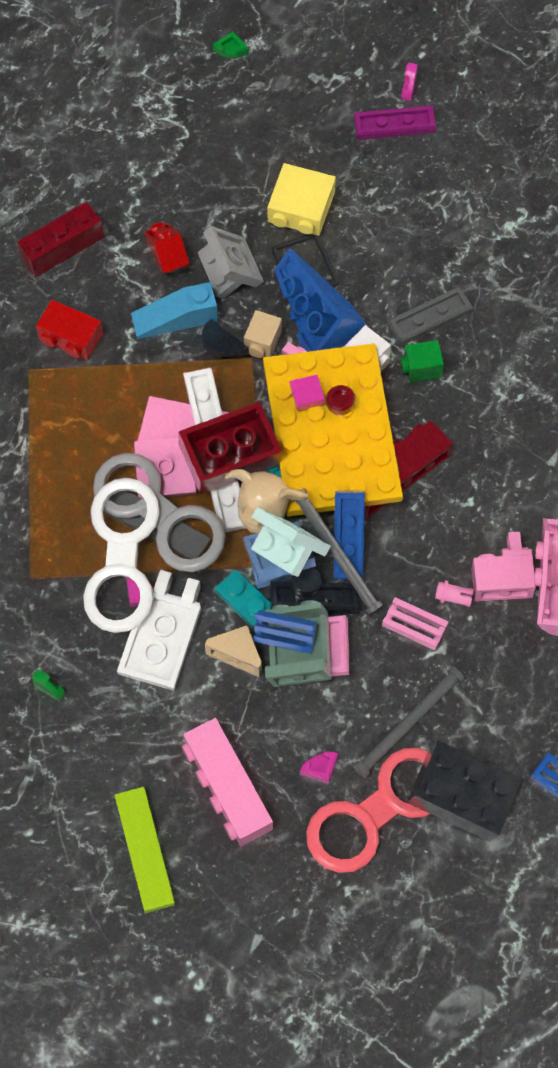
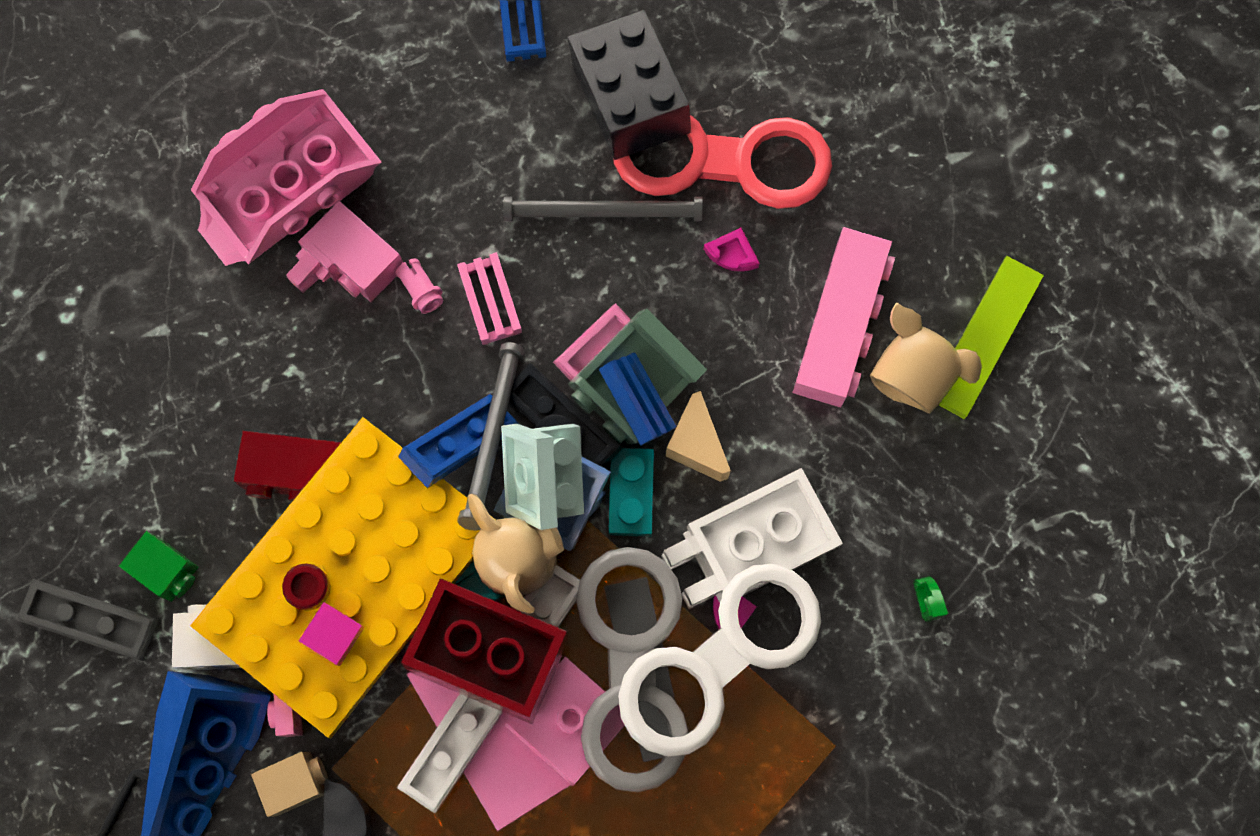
camera: 135 degrees left, 10 degrees up
none -> tan piece [870,303,982,414]

